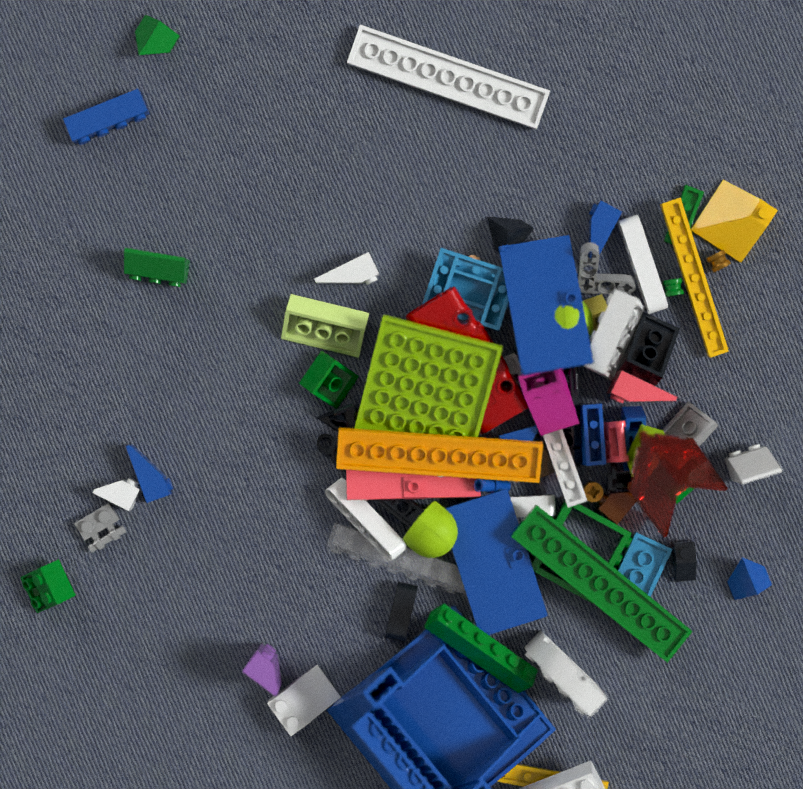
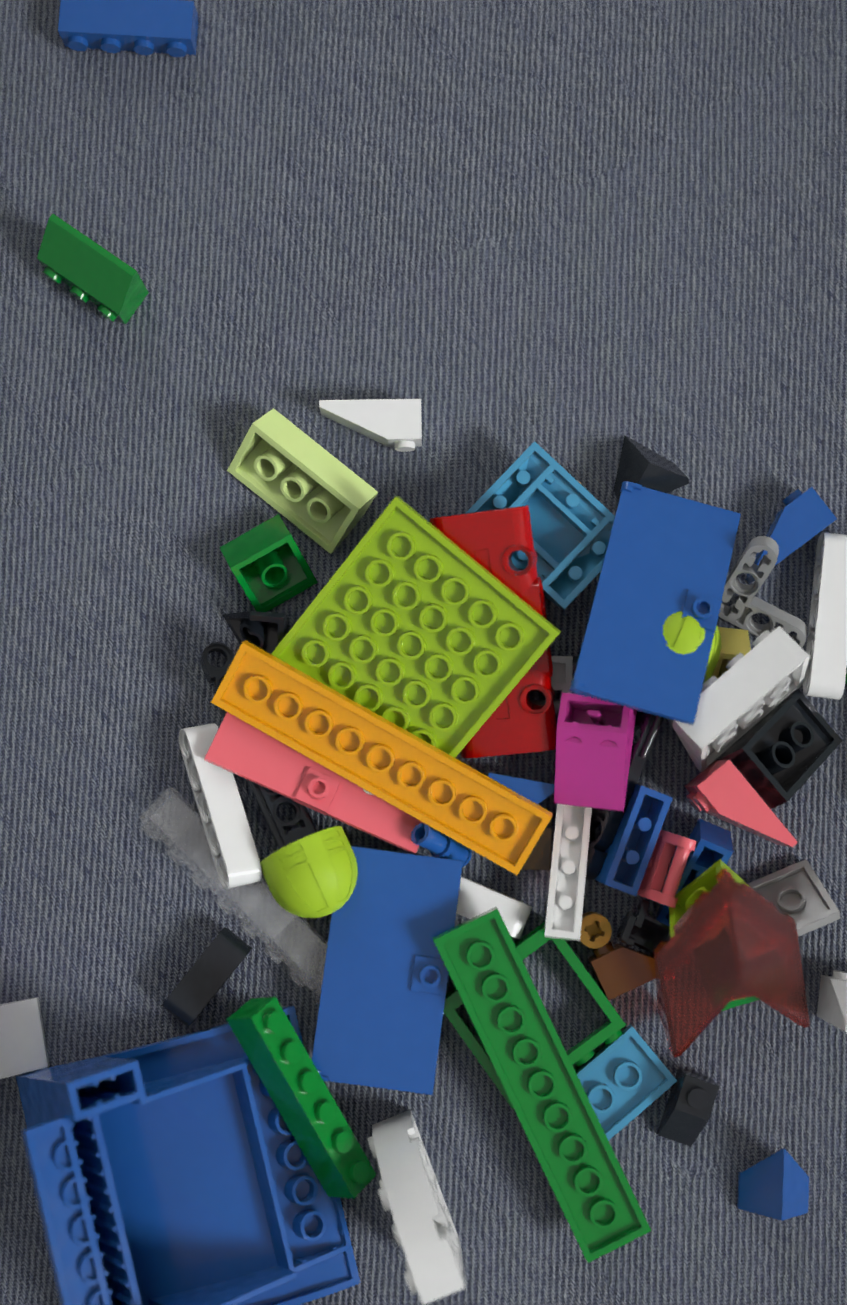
camera: 15 degrees right, 5 degrees down
white plate [347,25,550,130] -> none

